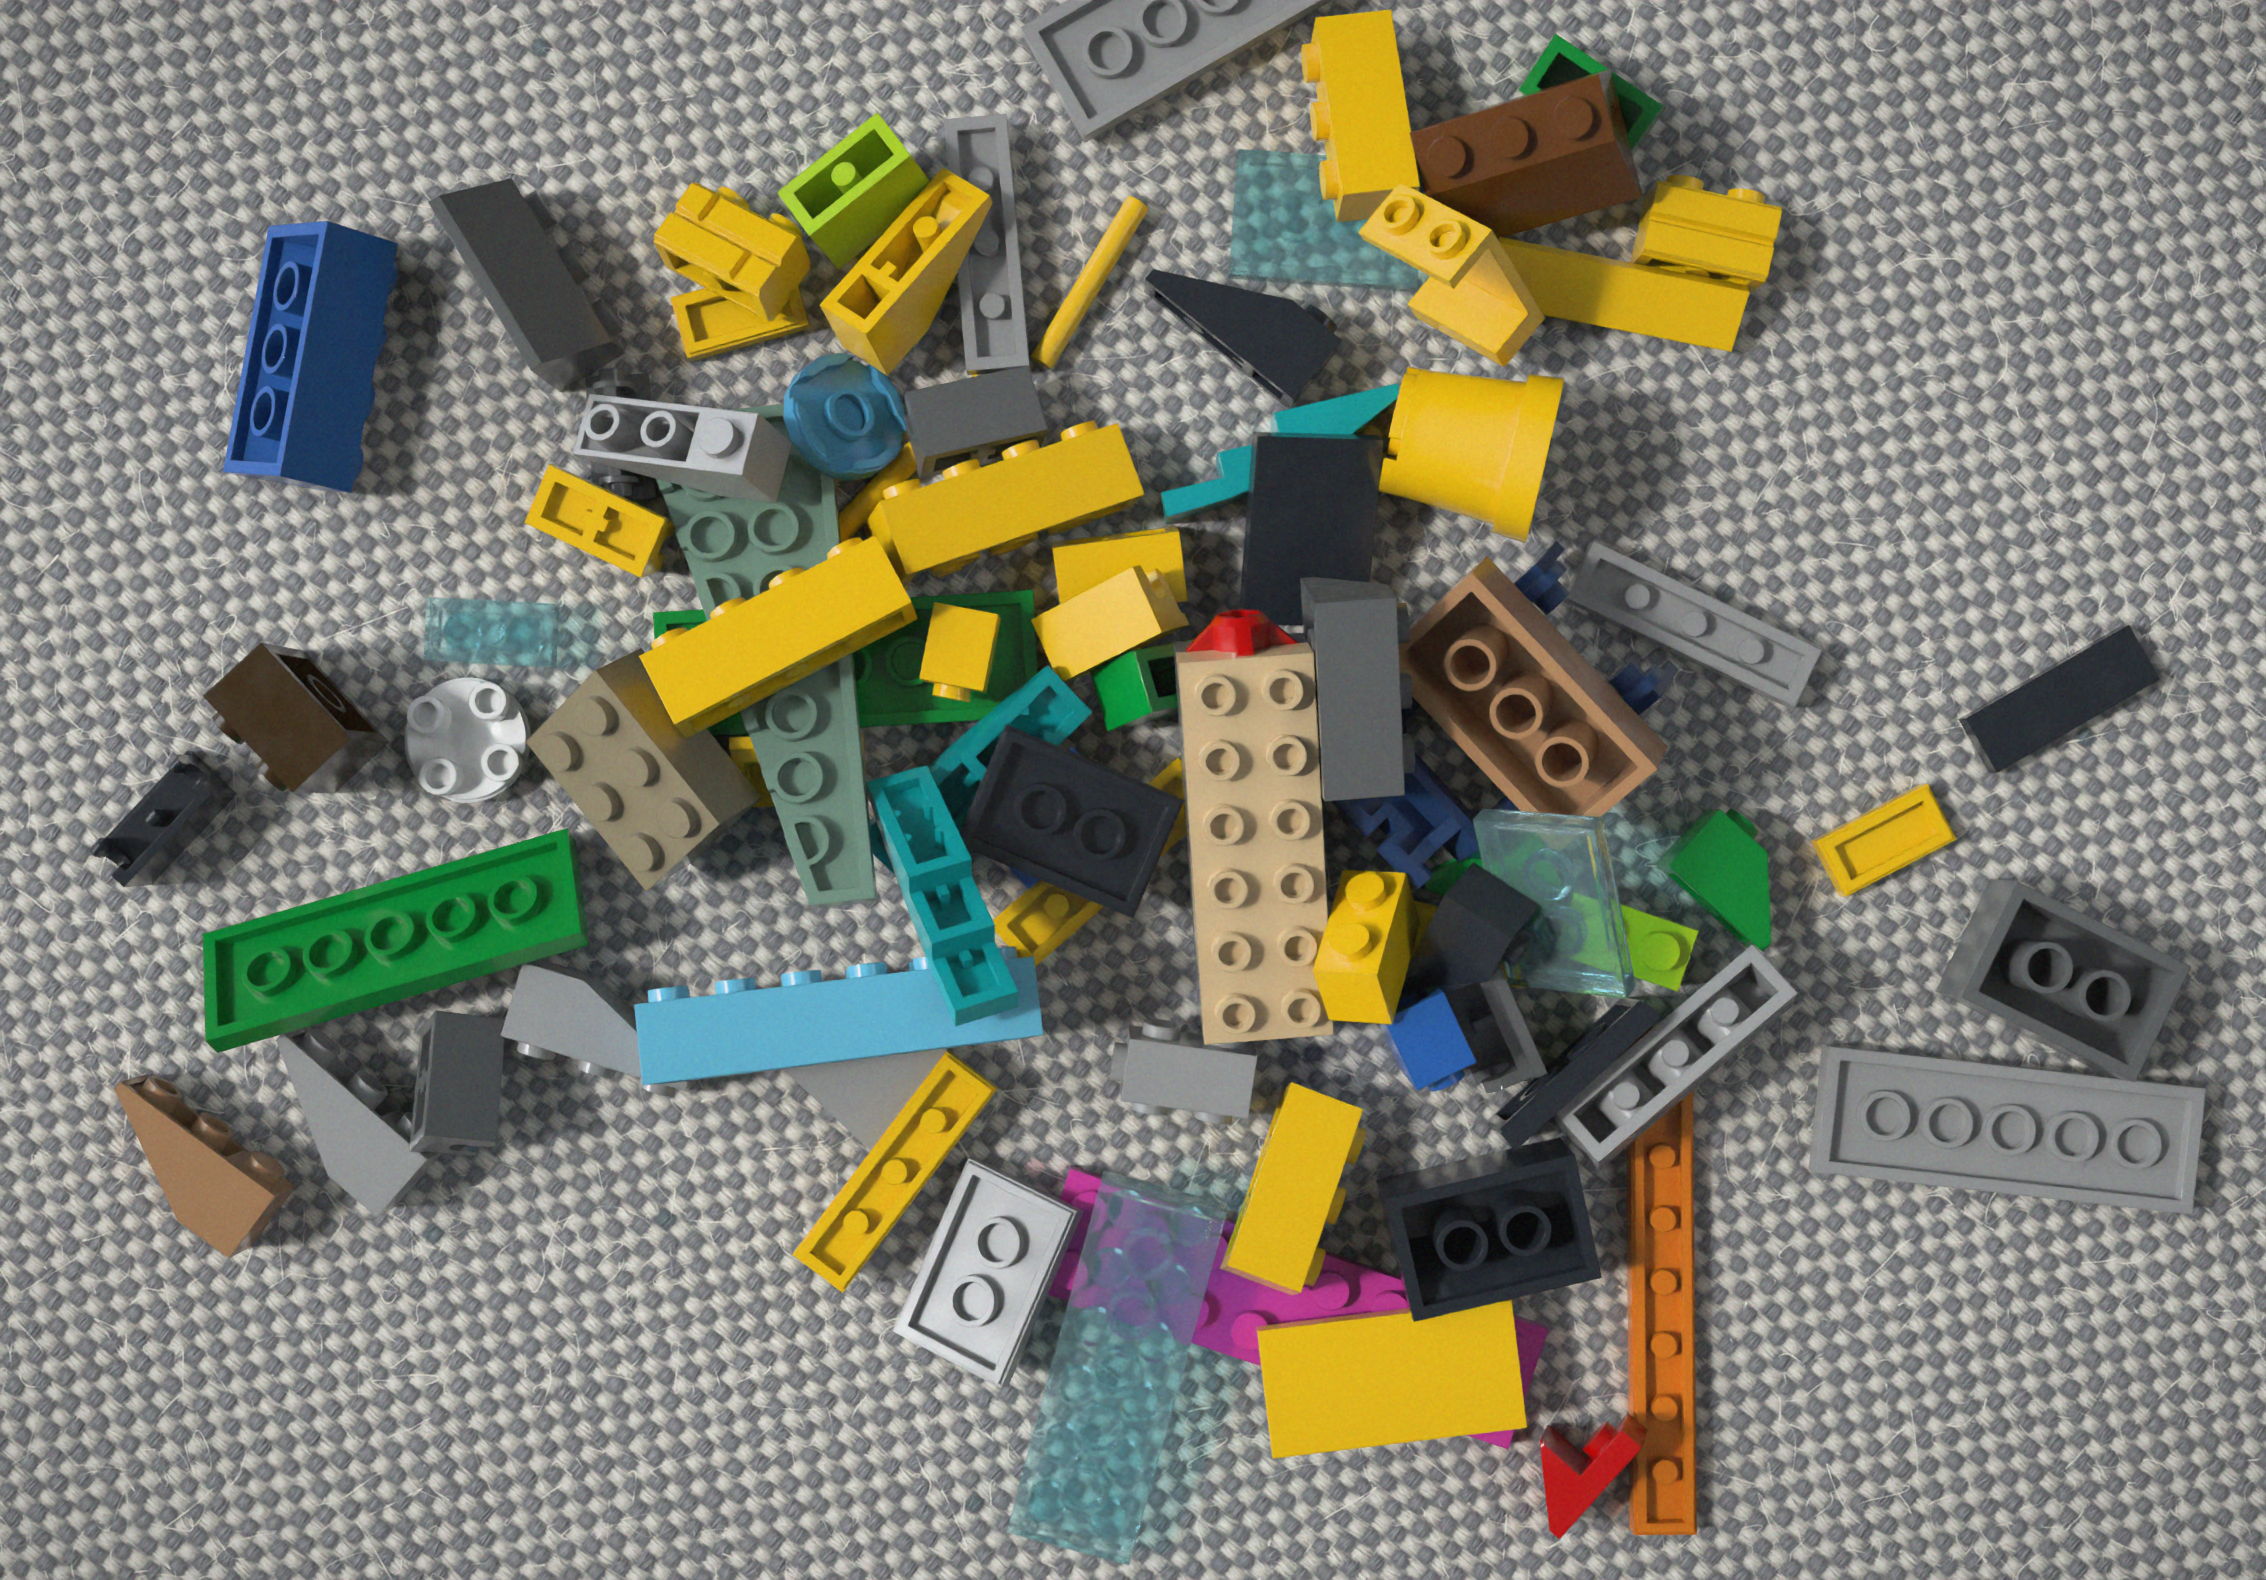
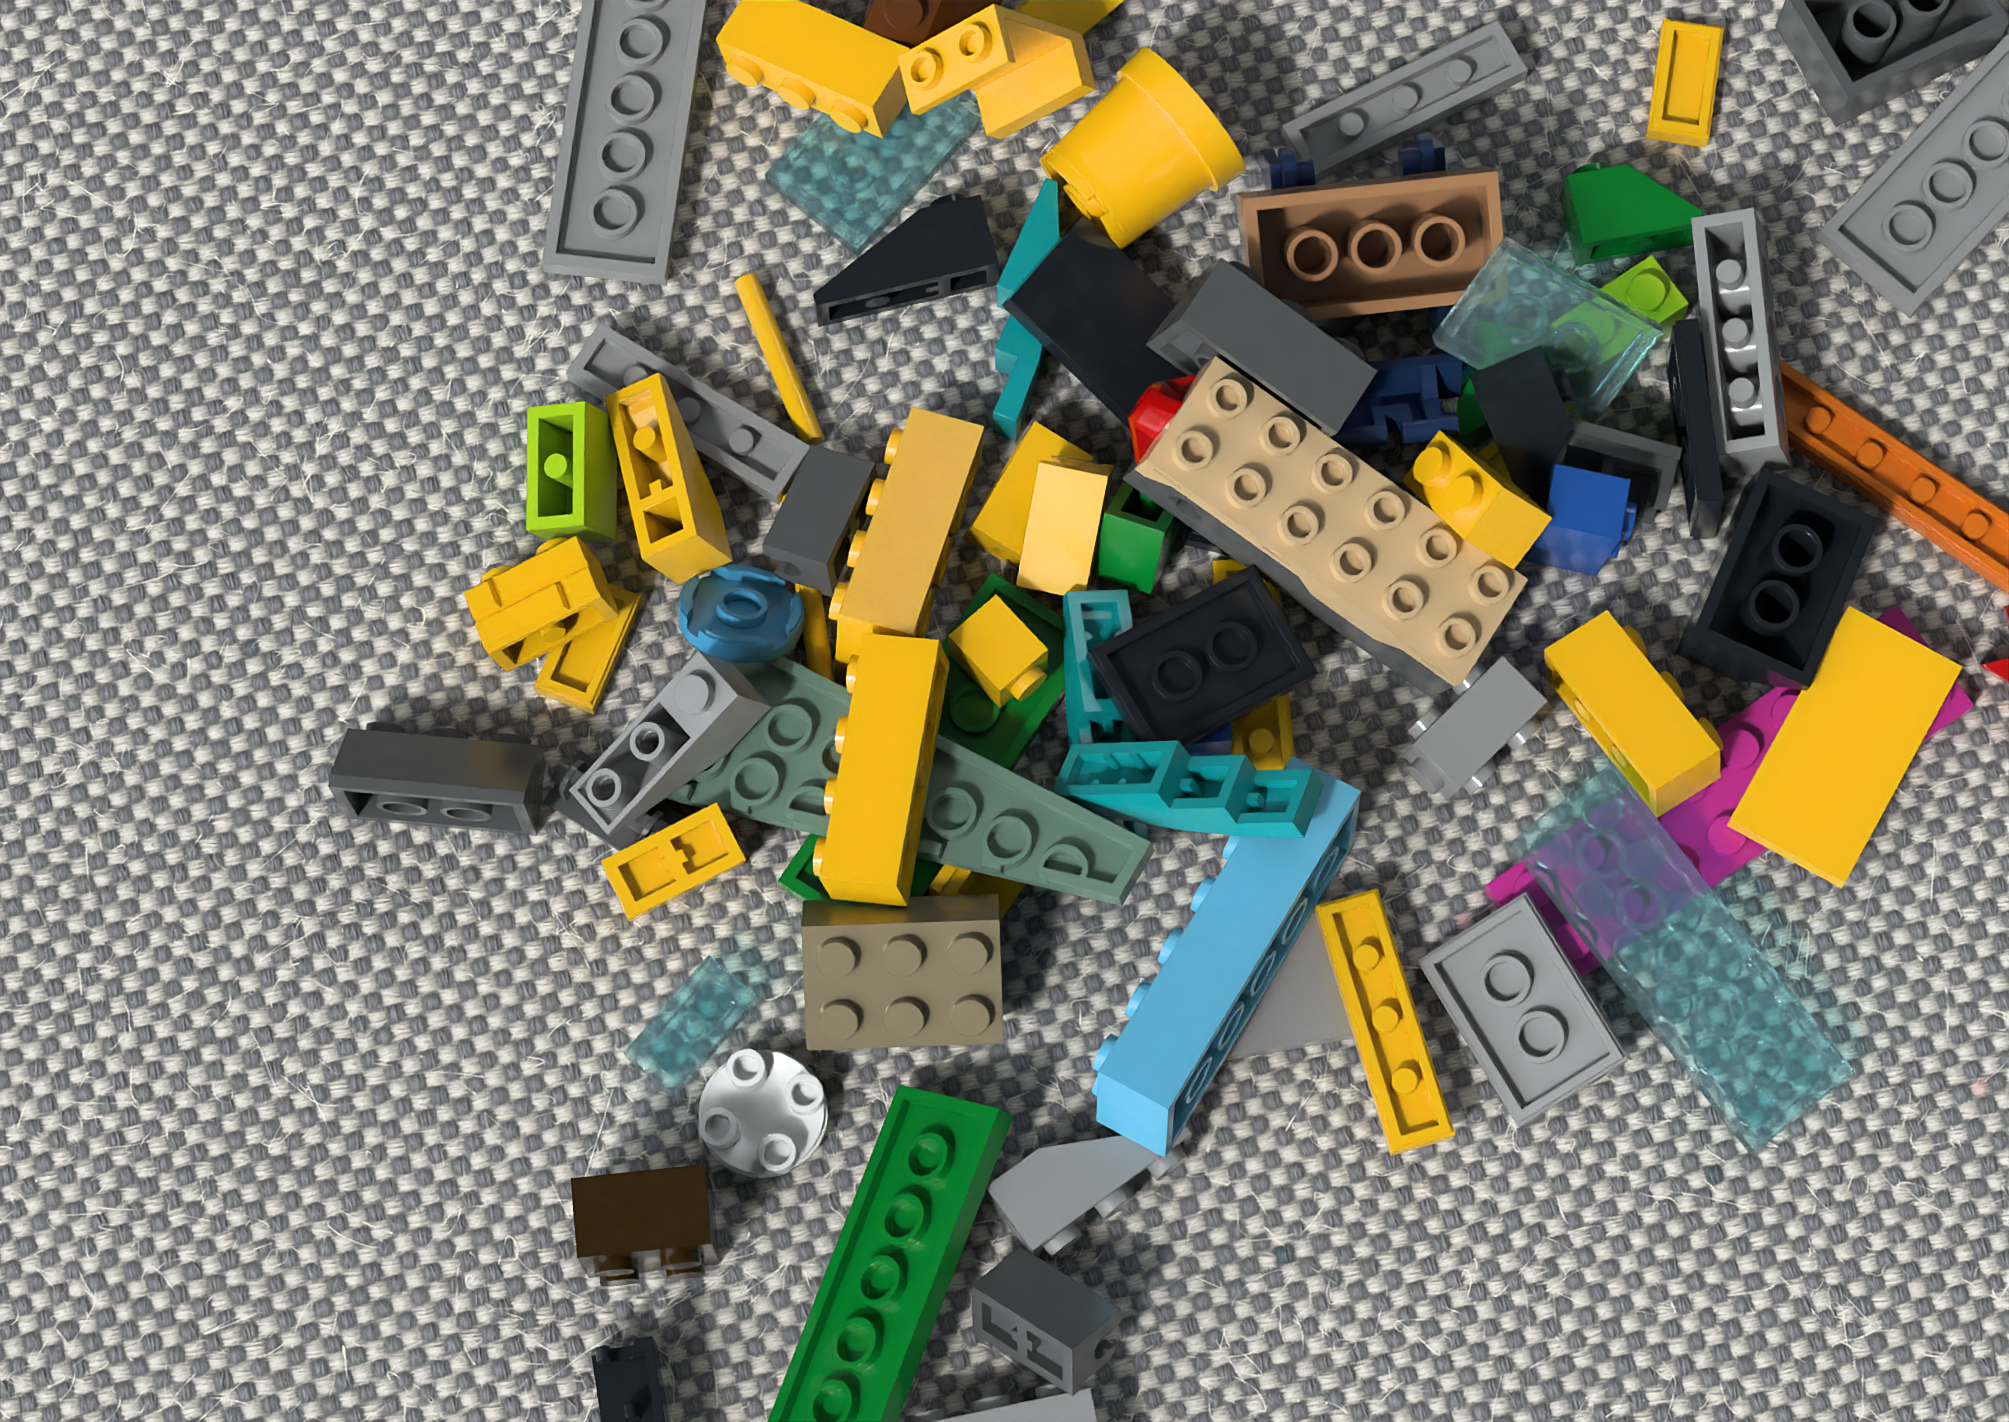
camera: 50 degrees left, 15 degrees down
blue slope [223,221,398,493] -> none

